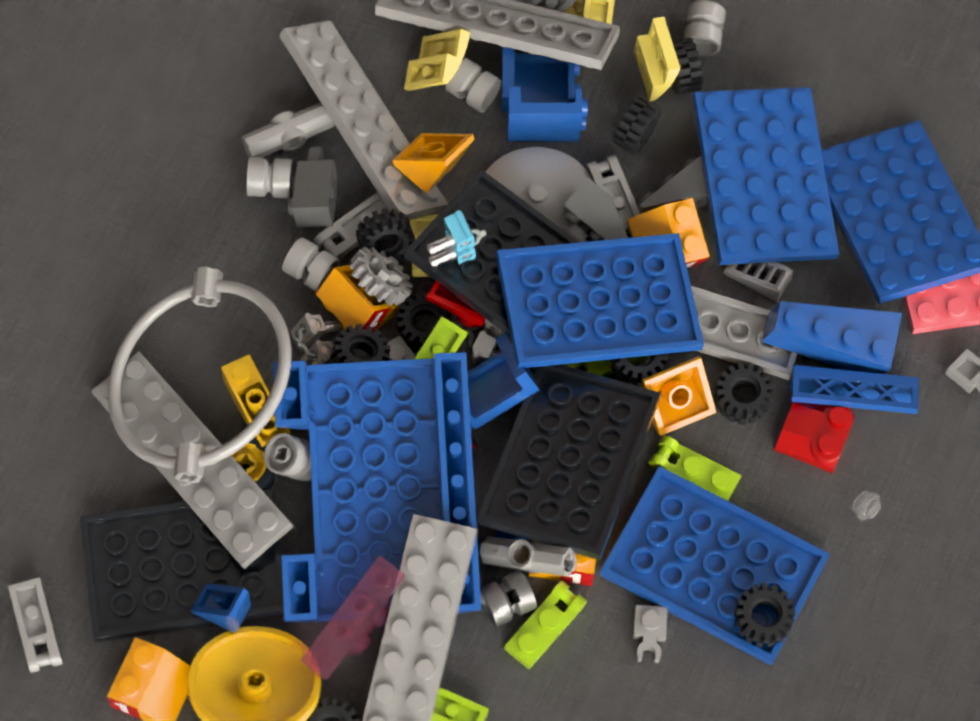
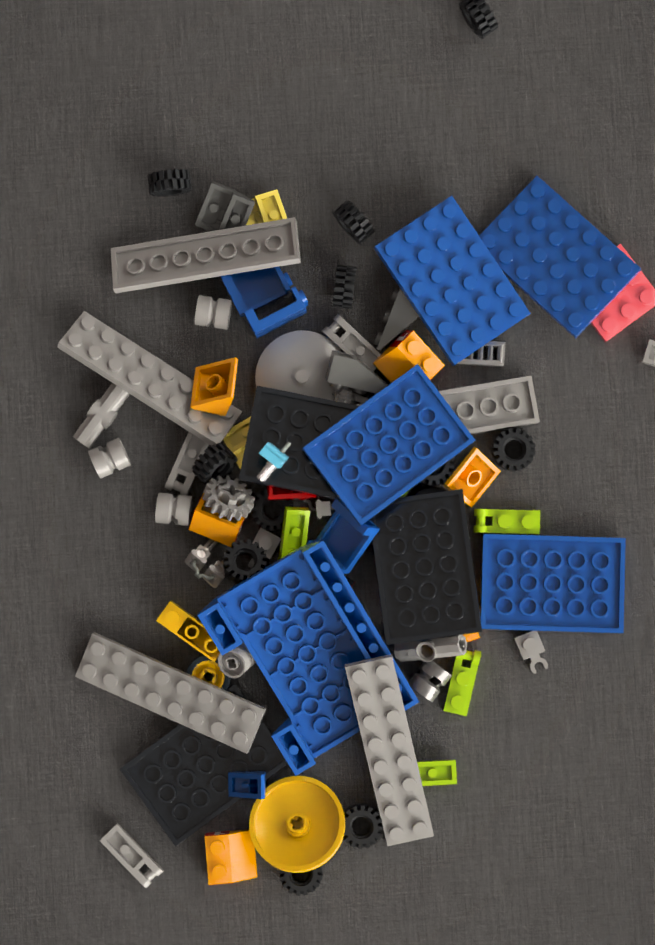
camera: 20 degrees left, 20 degrees up
light grey piece [108,267,292,483] -> none
dark grey hinge [288,147,339,227] -> none
clear pink bracket [301,556,405,680] -> none
light yellow slope [404,29,470,91] -> none
light yellow slope [634,17,680,102] -> none
light grey wheel [683,0,726,56] -> none
black tyre [734,583,795,647] -> none
blue wedge [762,301,902,374] -> none
red slope [774,402,856,473] -> none
blue fence [789,365,919,414] -> none
clear plate [852,490,881,521] -> none

